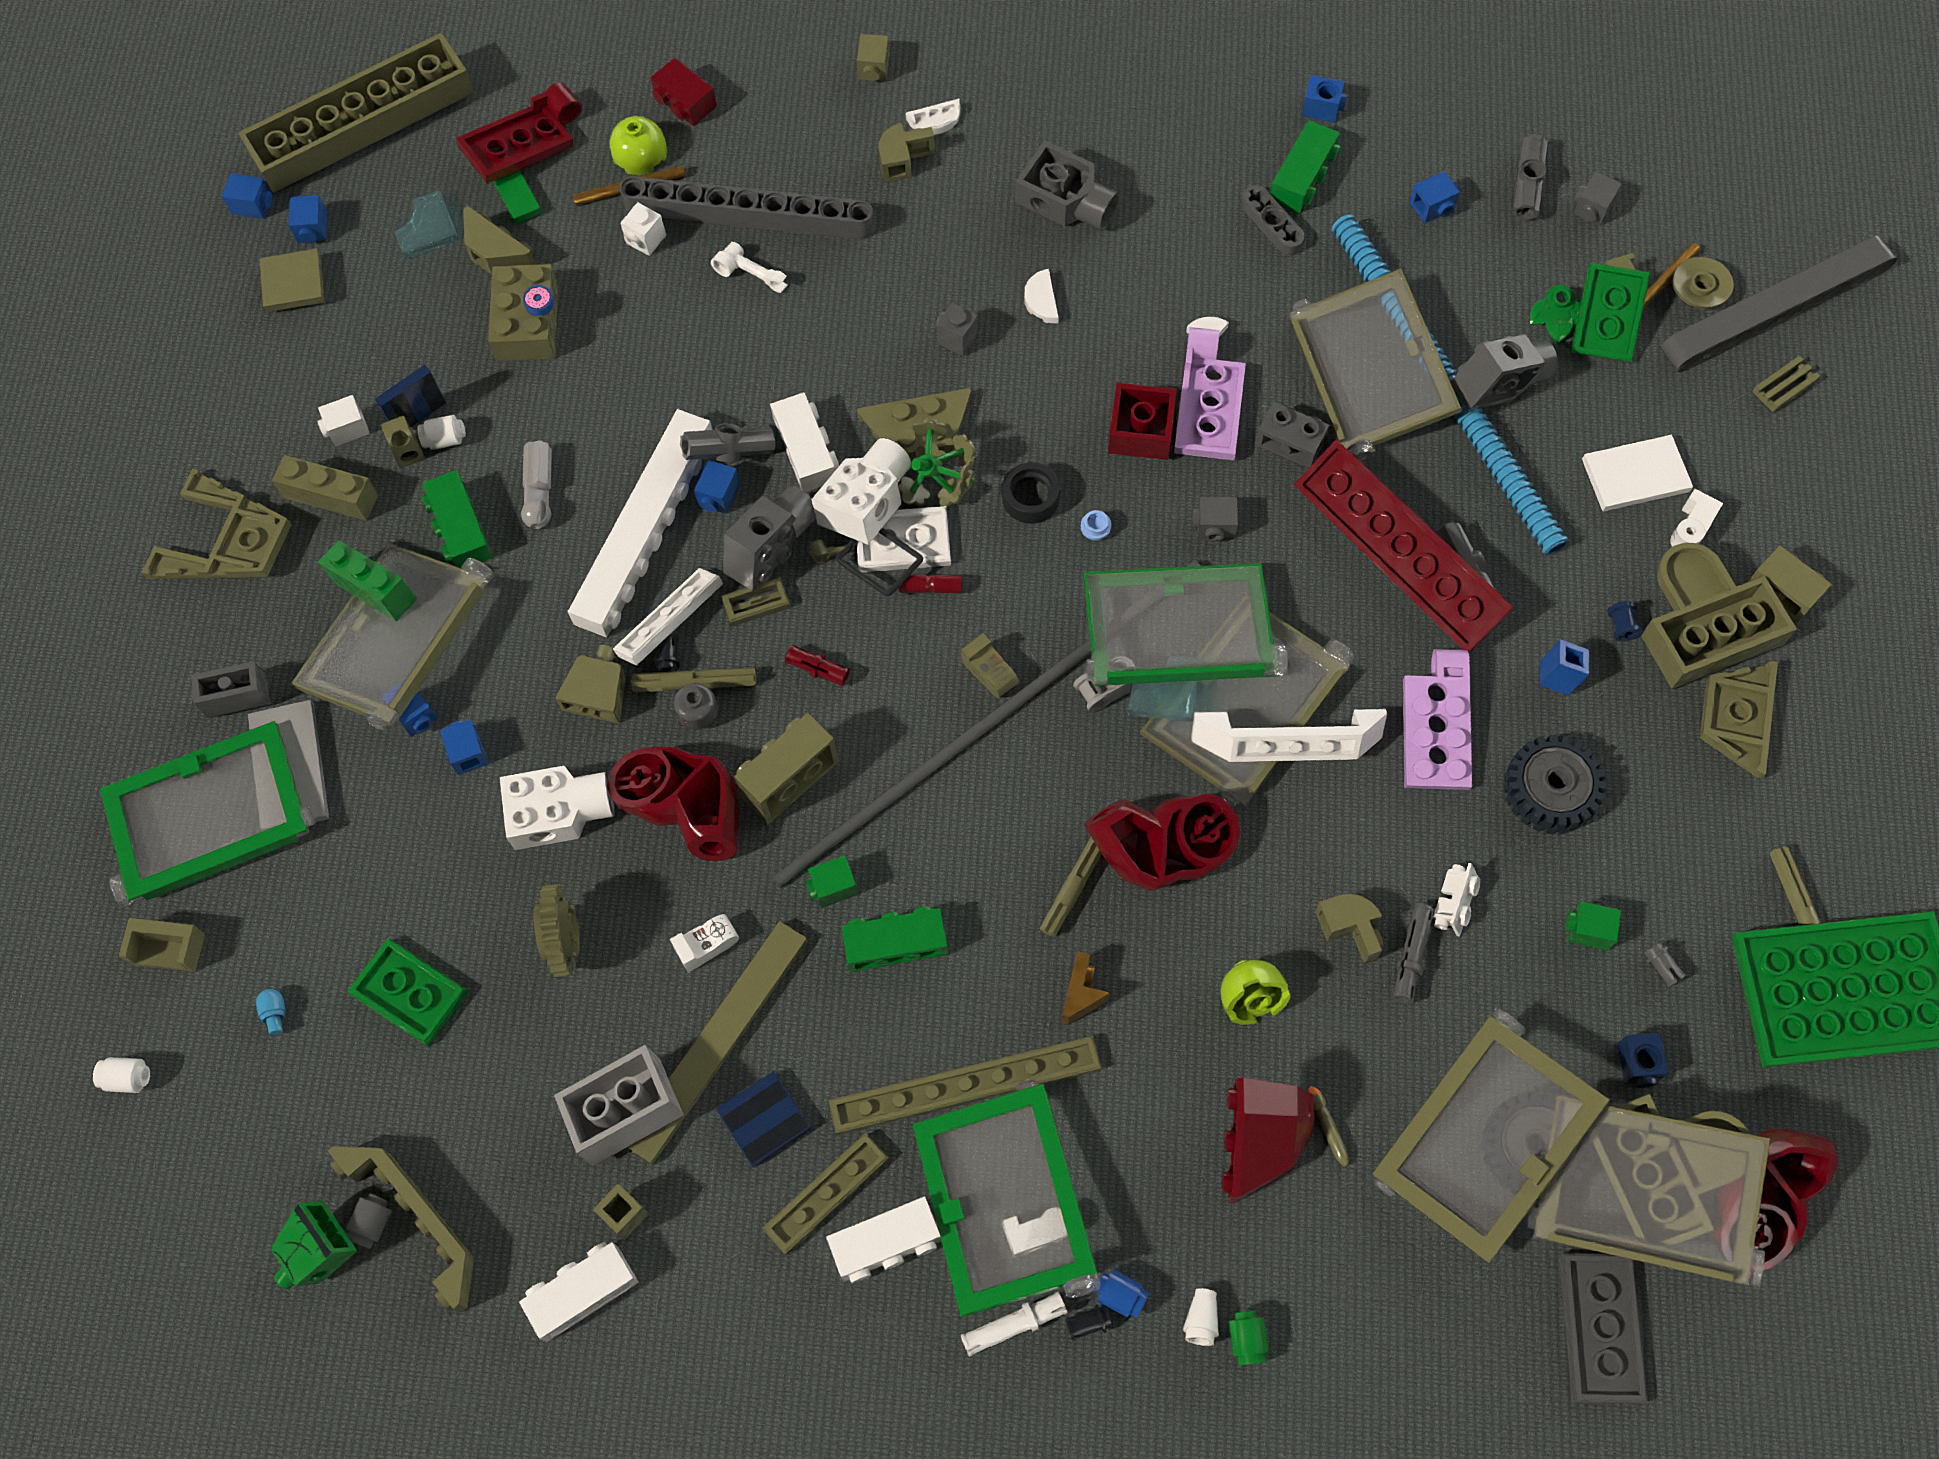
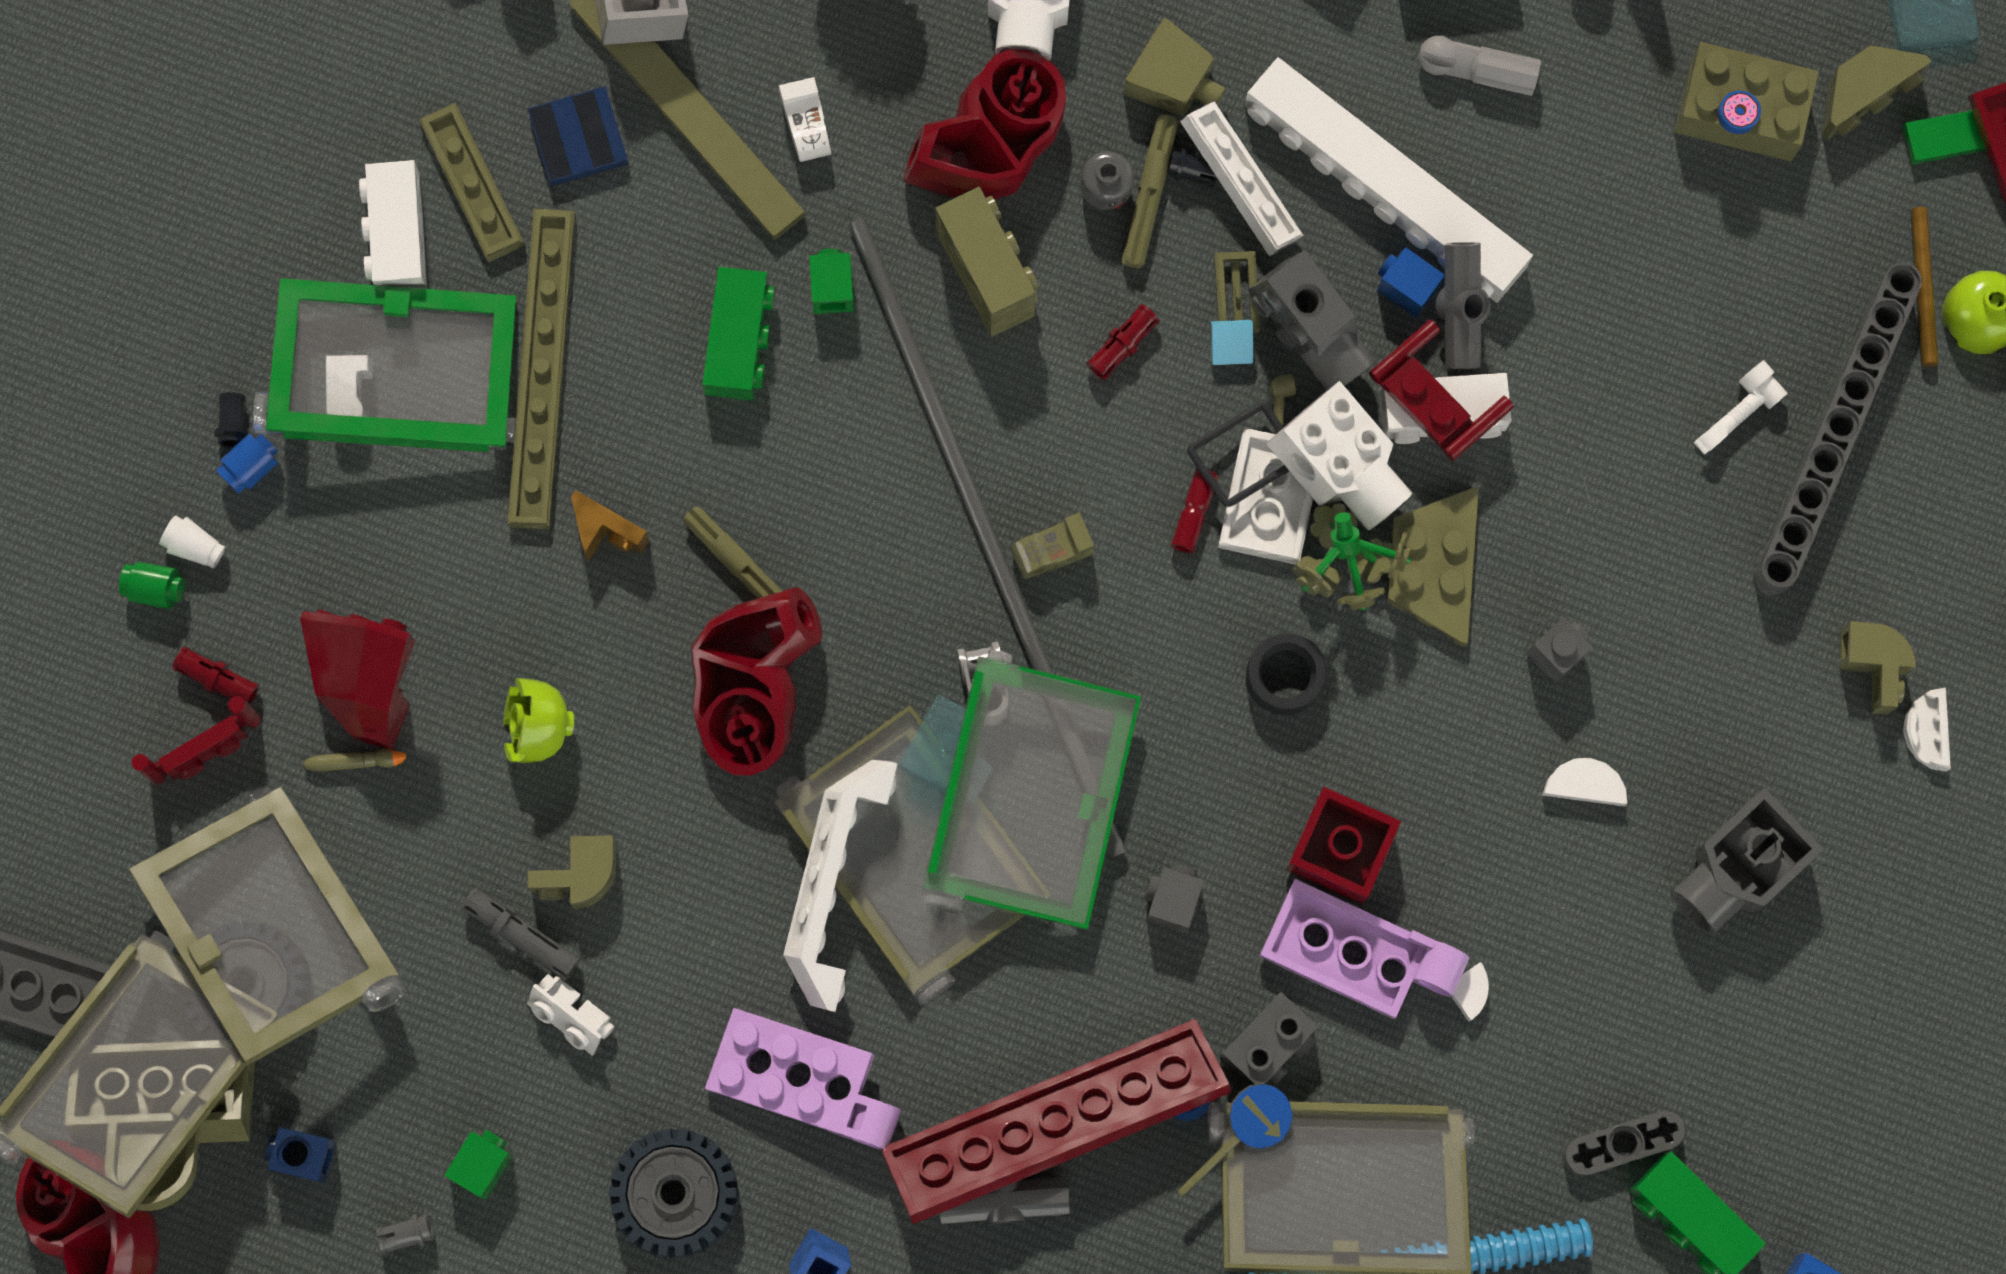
camera: 100 degrees right, 10 degrees up
white brick [621,202,666,256] -> none
white pin [960,1292,1067,1357] -> none
light blue plate [1081,510,1111,541] -> none
none -> dark red plate [131,696,261,785]
none -> dark red pin [172,646,260,705]
none -> blue piece [1178,1084,1292,1197]
none -> medium azure tile [1211,320,1253,365]
none -> dark red plate [1369,319,1514,461]

